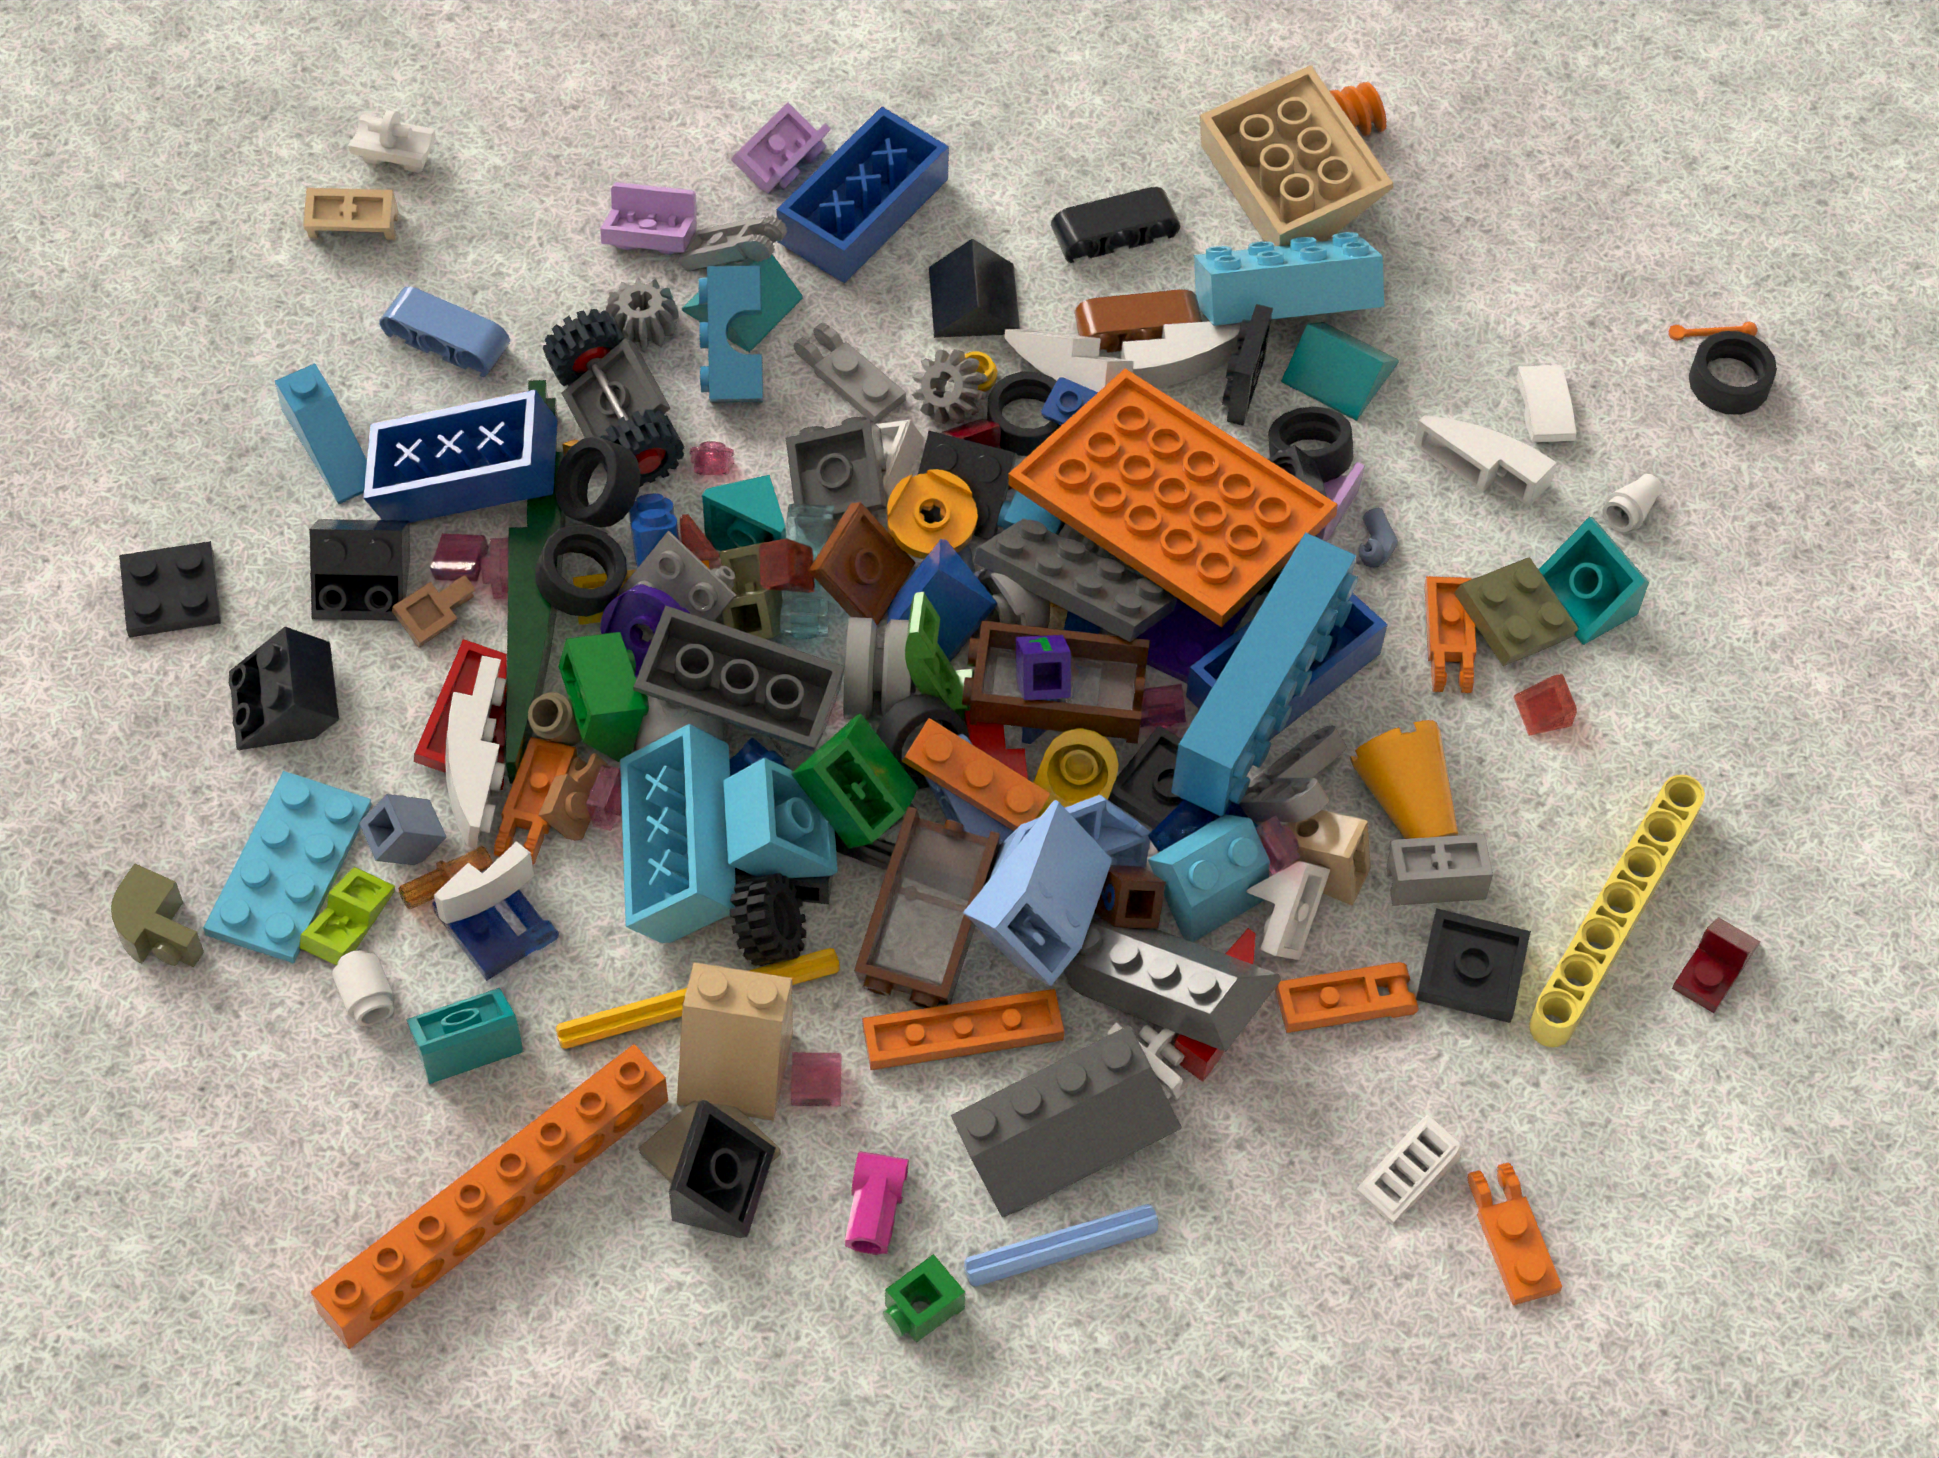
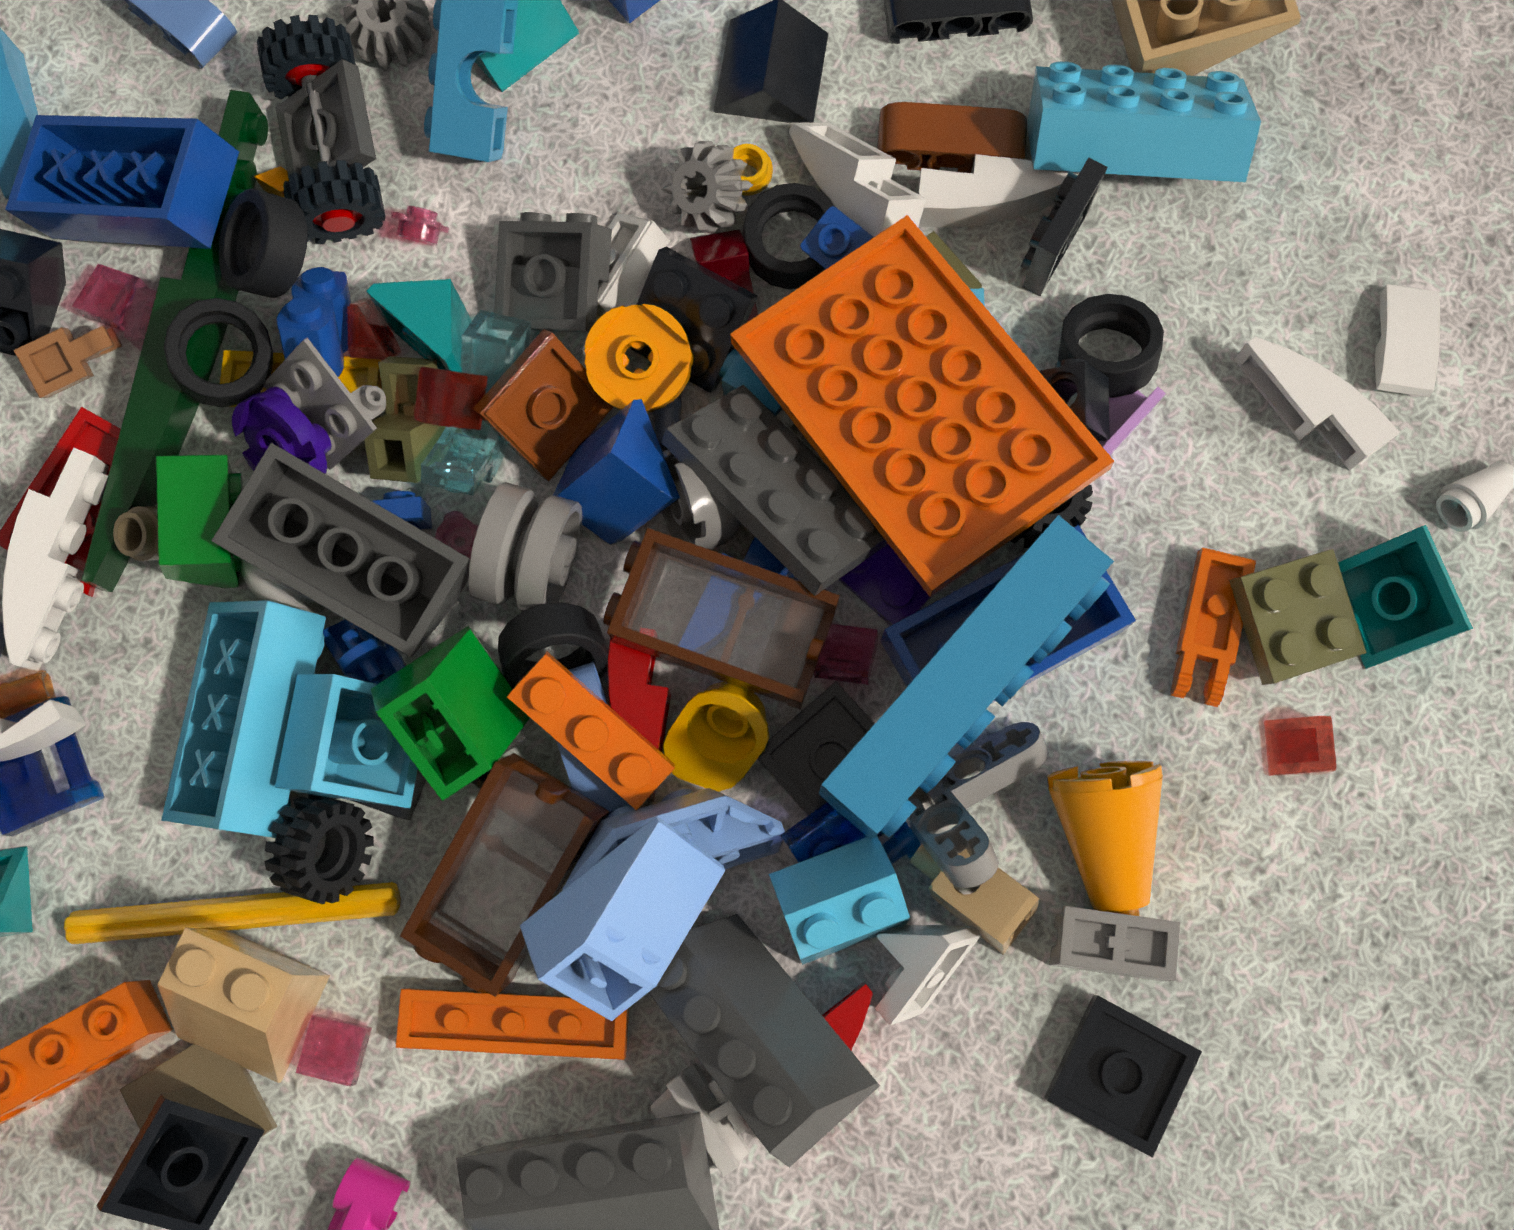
camera: 20 degrees right, 20 degrees up
orange hinge [493,737,577,864] -> none
medium nougat plate [538,753,608,841] -> none
clear pink plate [586,765,622,831] -> none
light grey hinge [793,322,906,424] -> none
bright green slope [905,592,975,719] -> none
dark purple brick [1016,635,1071,700] -> none
reddish brown brick [1094,865,1166,929] -> none
clear pink plate [1256,816,1301,875] -> none
orange plate [1275,962,1419,1033] -> none
teal slope [1281,322,1399,421] -> none
sand blue arm [1358,508,1398,567] -> none
light yellow beam [1529,775,1705,1047] -> none
dark red slope [1672,917,1761,1013] -> none

